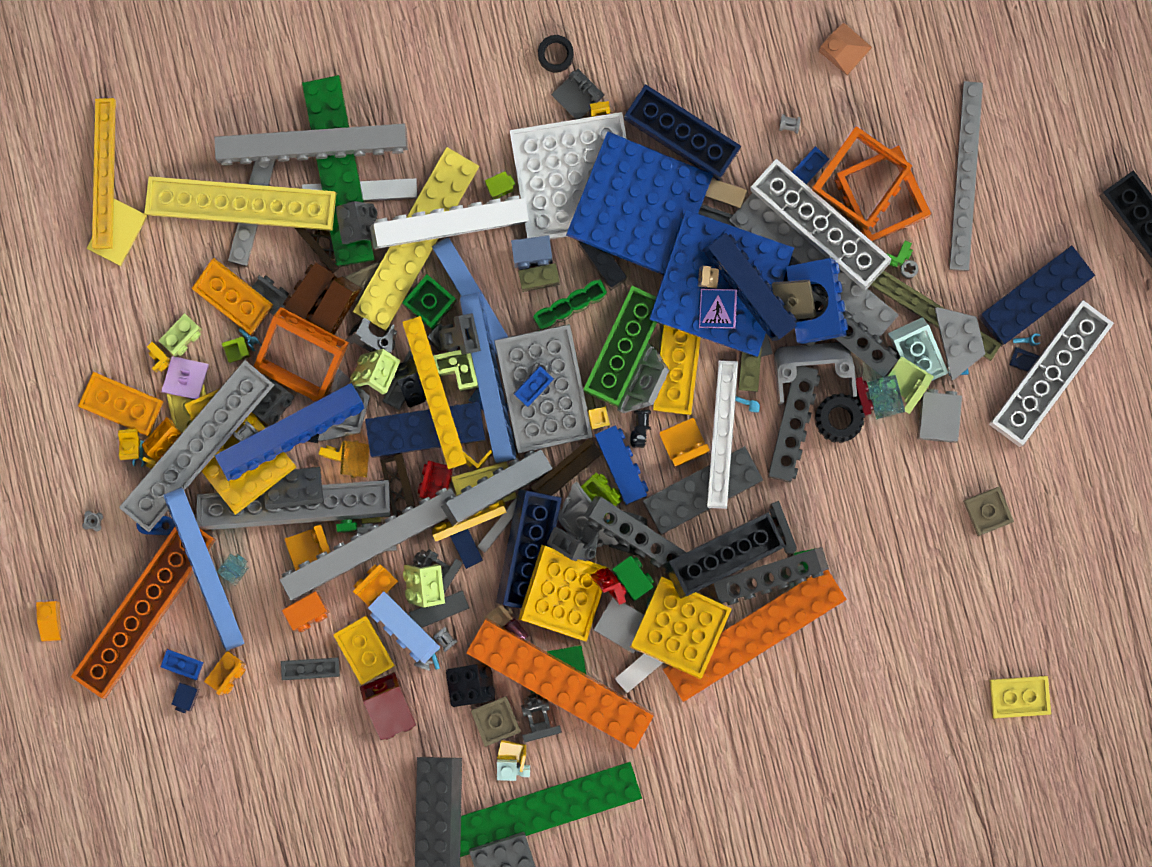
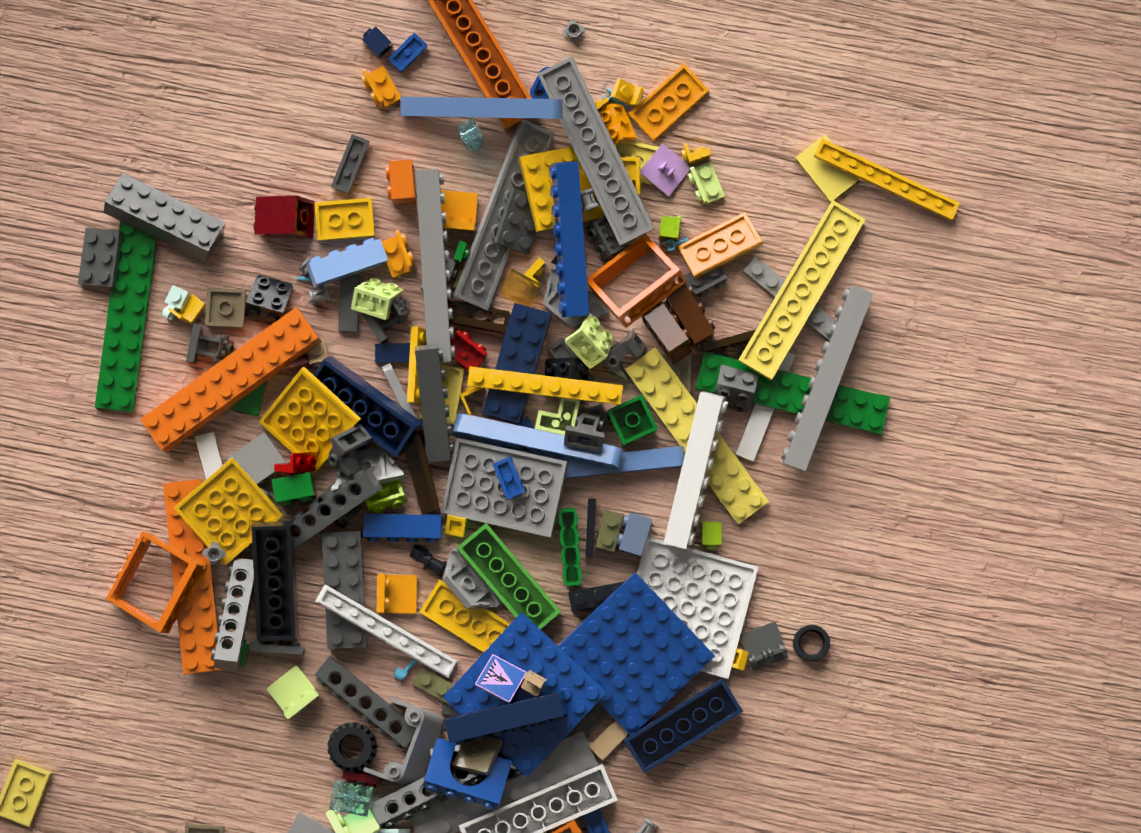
camera: 115 degrees right, 0 degrees up
none -> orange window [106,531,205,634]
none -> light grey plate [202,542,226,565]
none -> yellowish green bracket [267,666,320,719]
none -> black tile [585,498,596,557]

